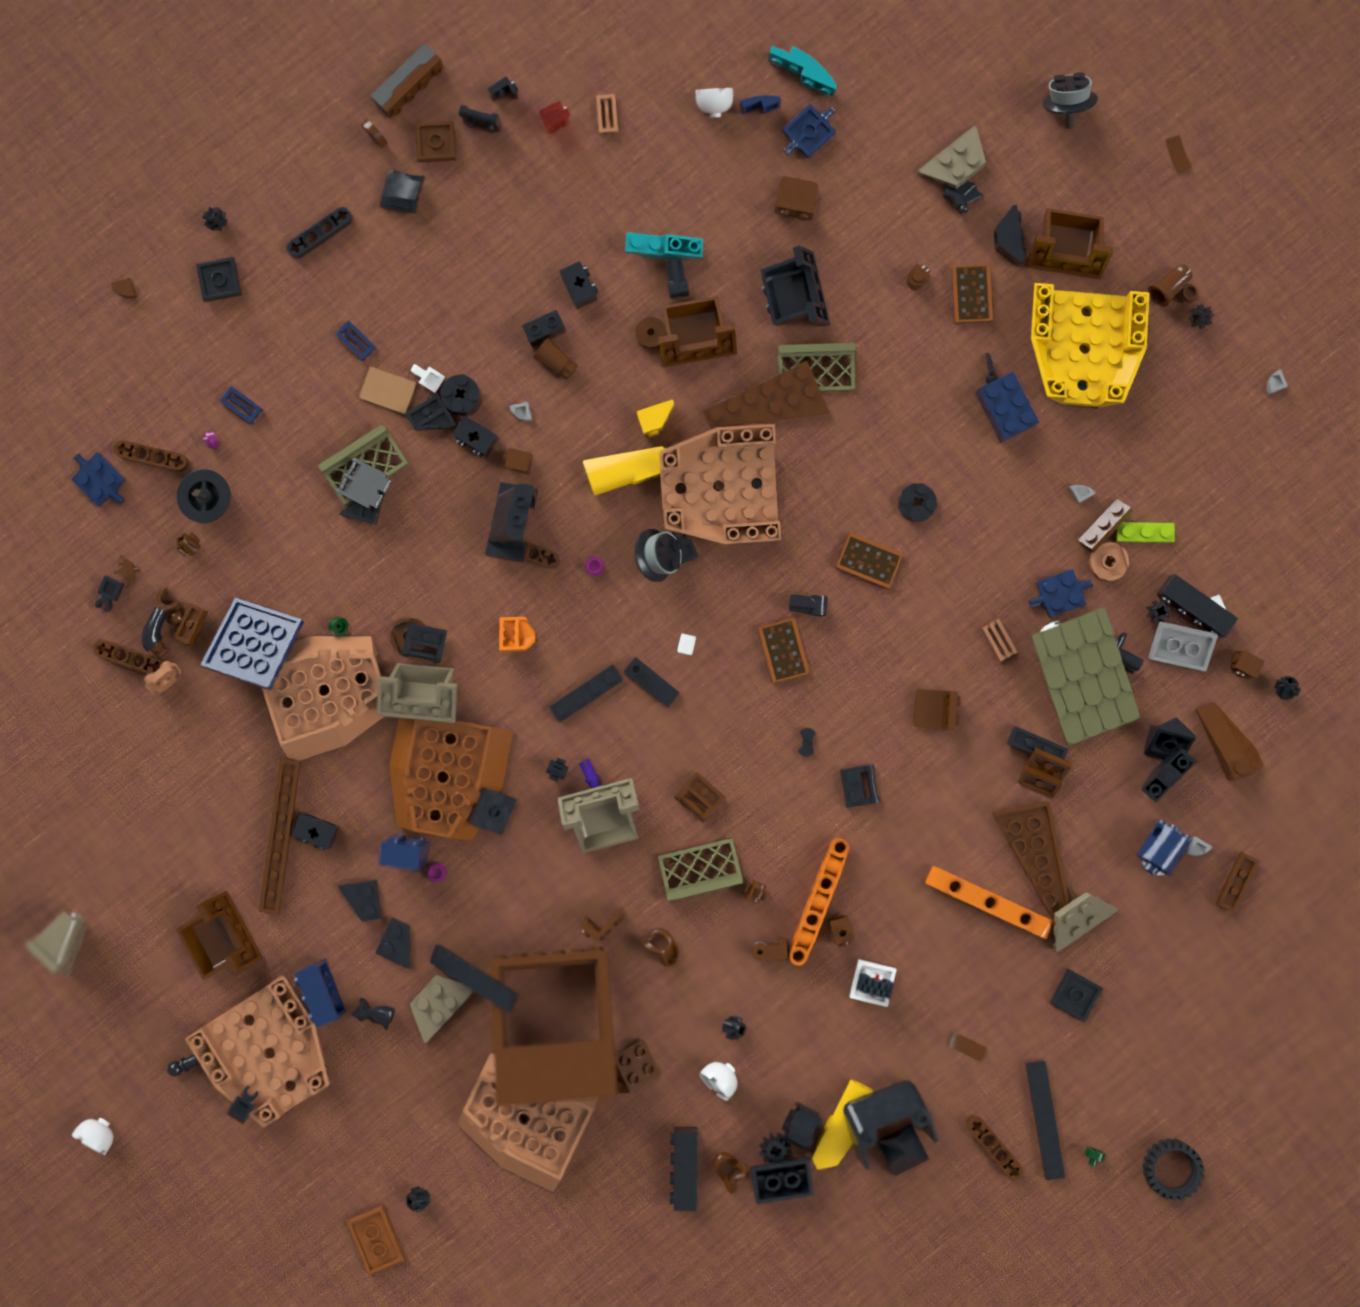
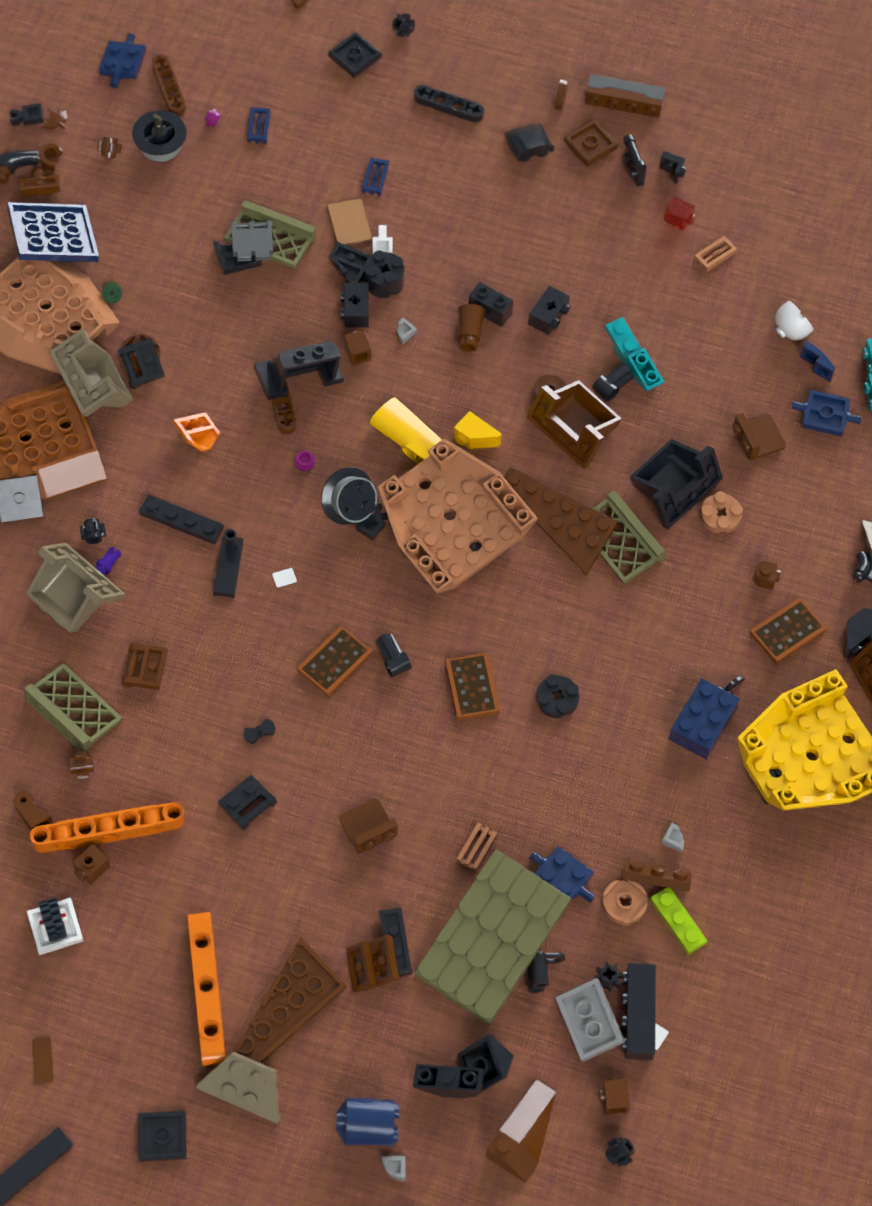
camera: 55 degrees right, 25 degrees down
none -> nougat plate [701,492,743,533]

